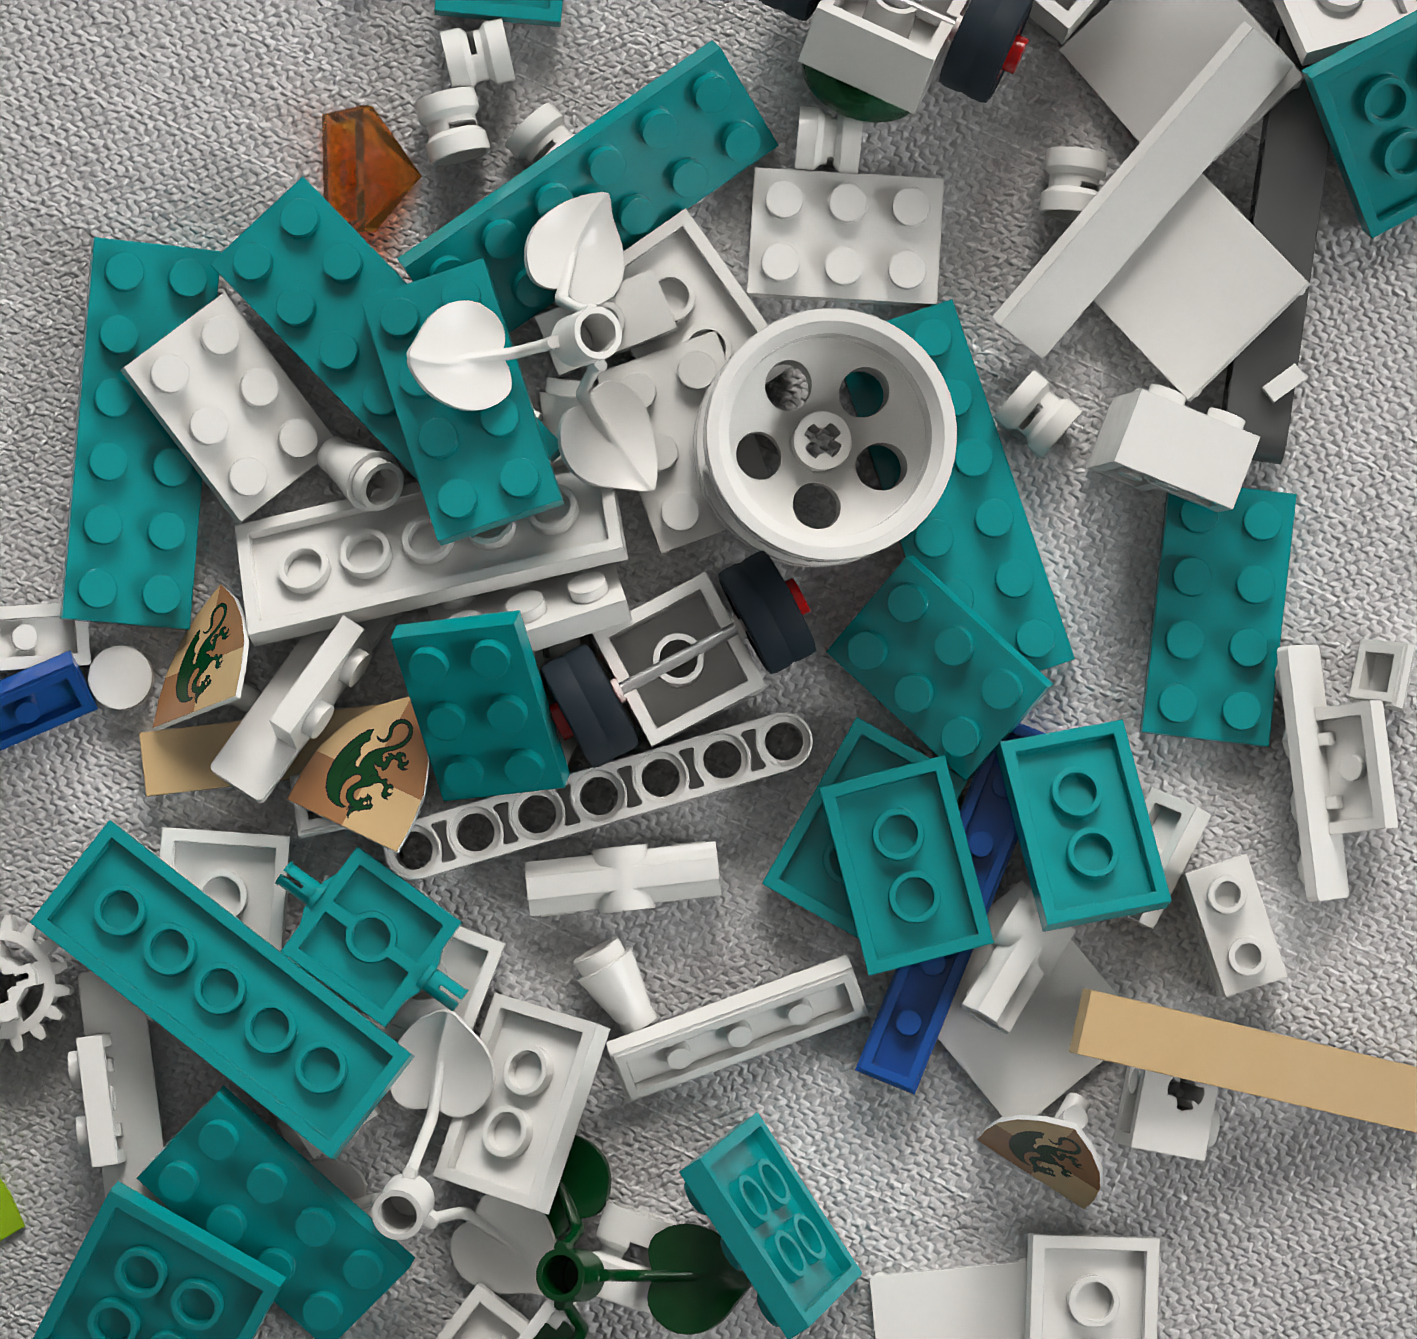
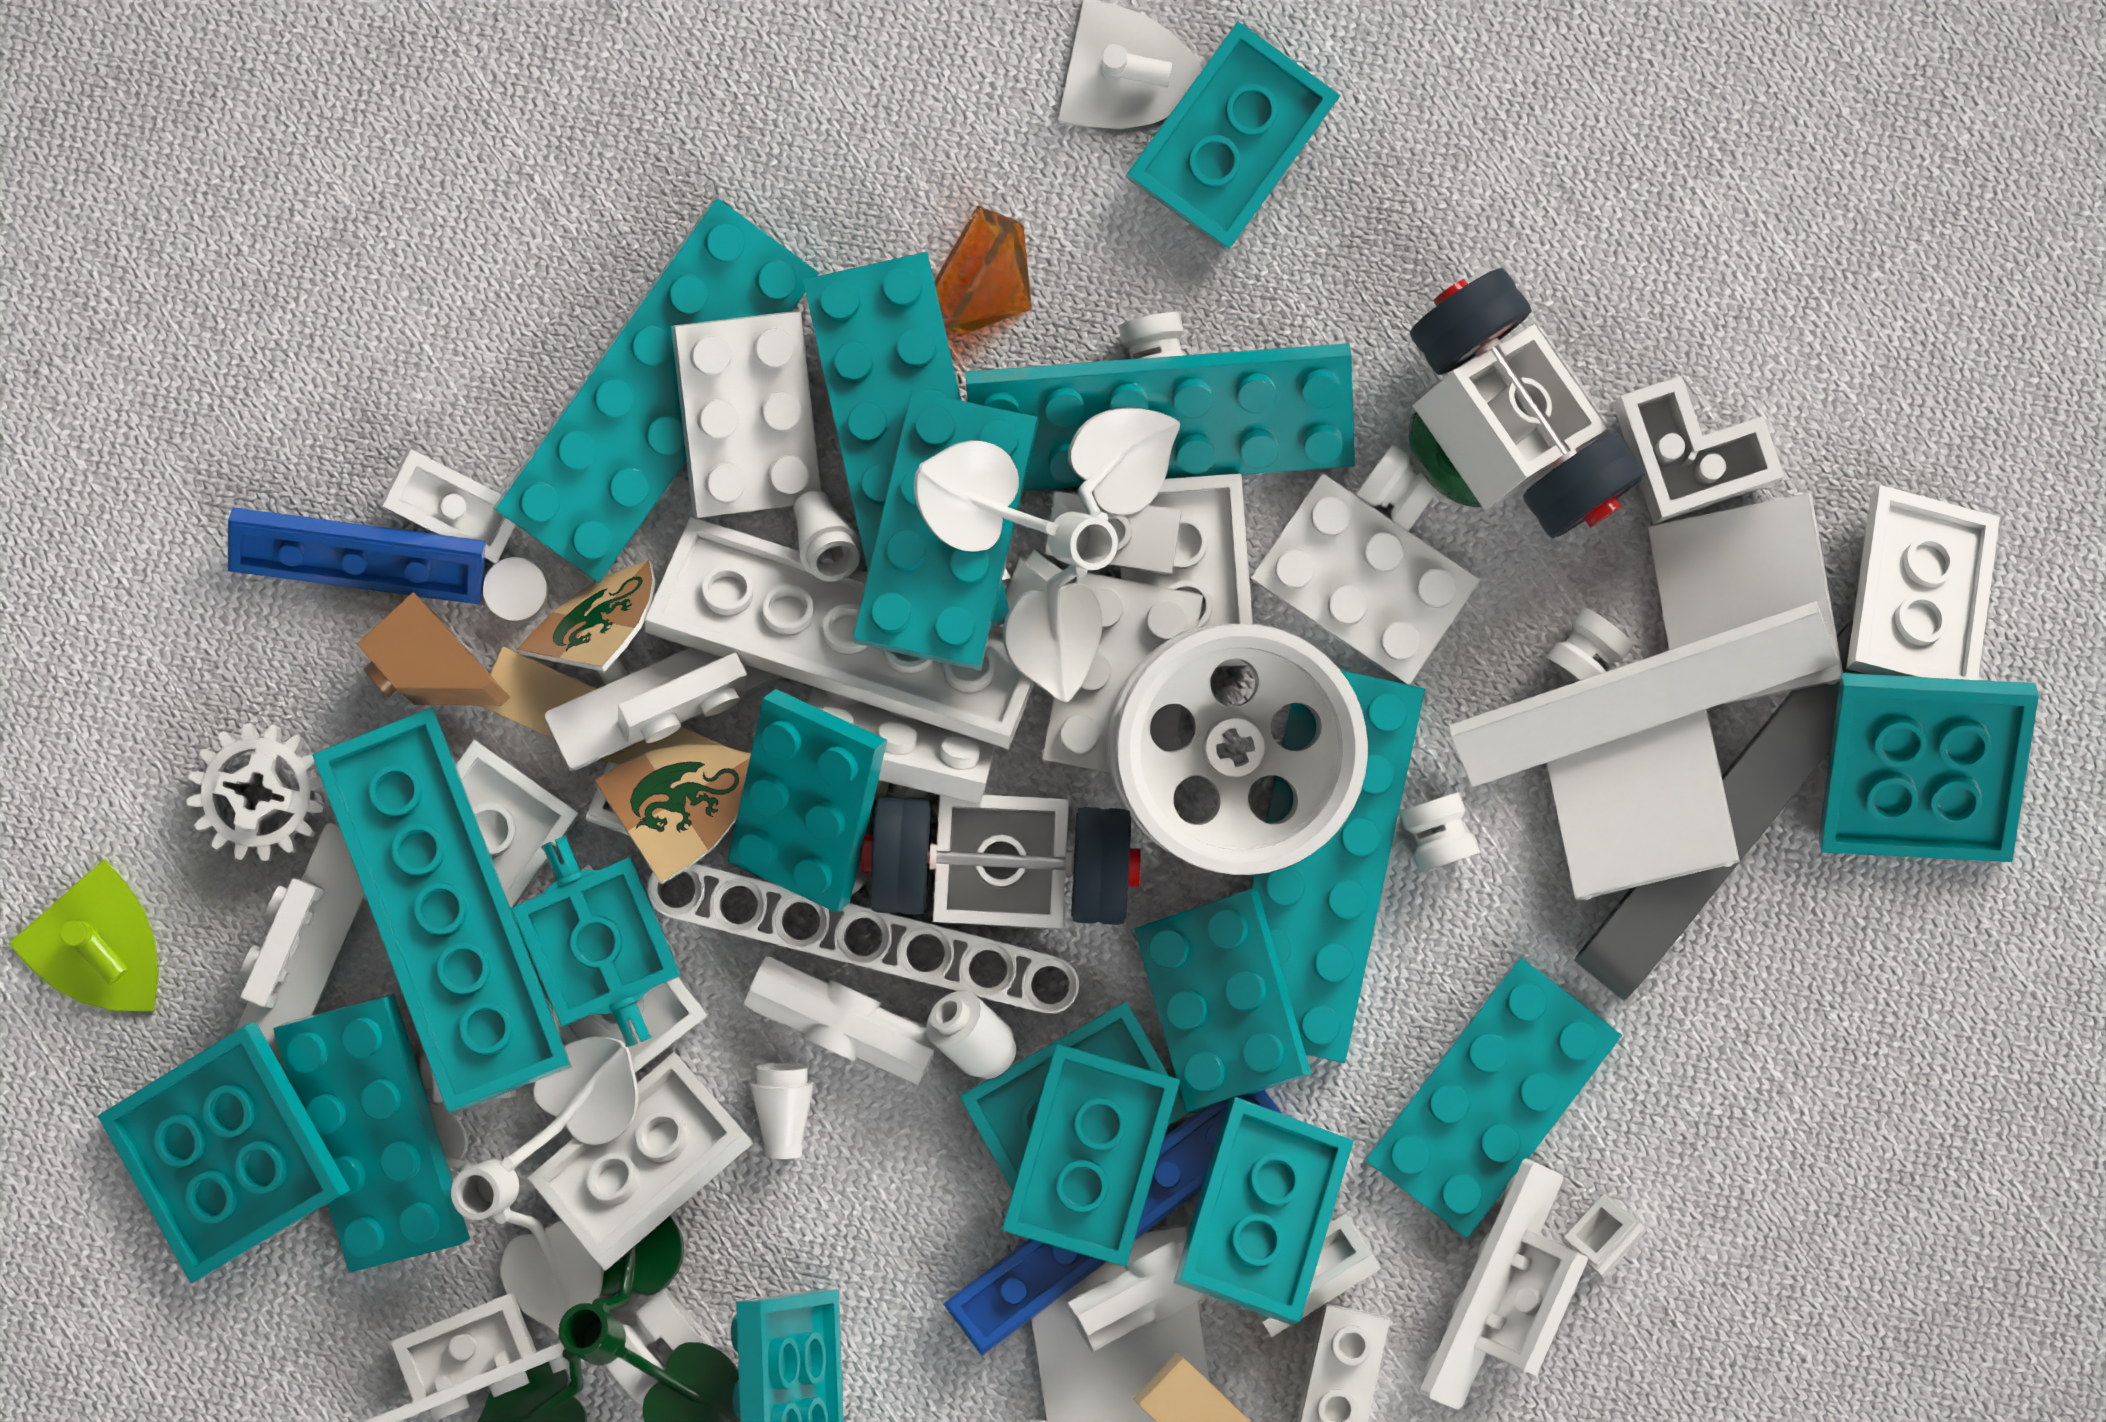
camera: 30 degrees right, 0 degrees up
white wheel [414,86,491,167] -> none
white wheel [440,18,516,88] -> none
white tile [606,954,869,1103] -> none
white brick [1086,384,1260,512] -> none
white piece [1262,363,1307,403] -> none
none -> medium nougat slope [356,592,510,706]
none -> white brick [926,990,1017,1079]

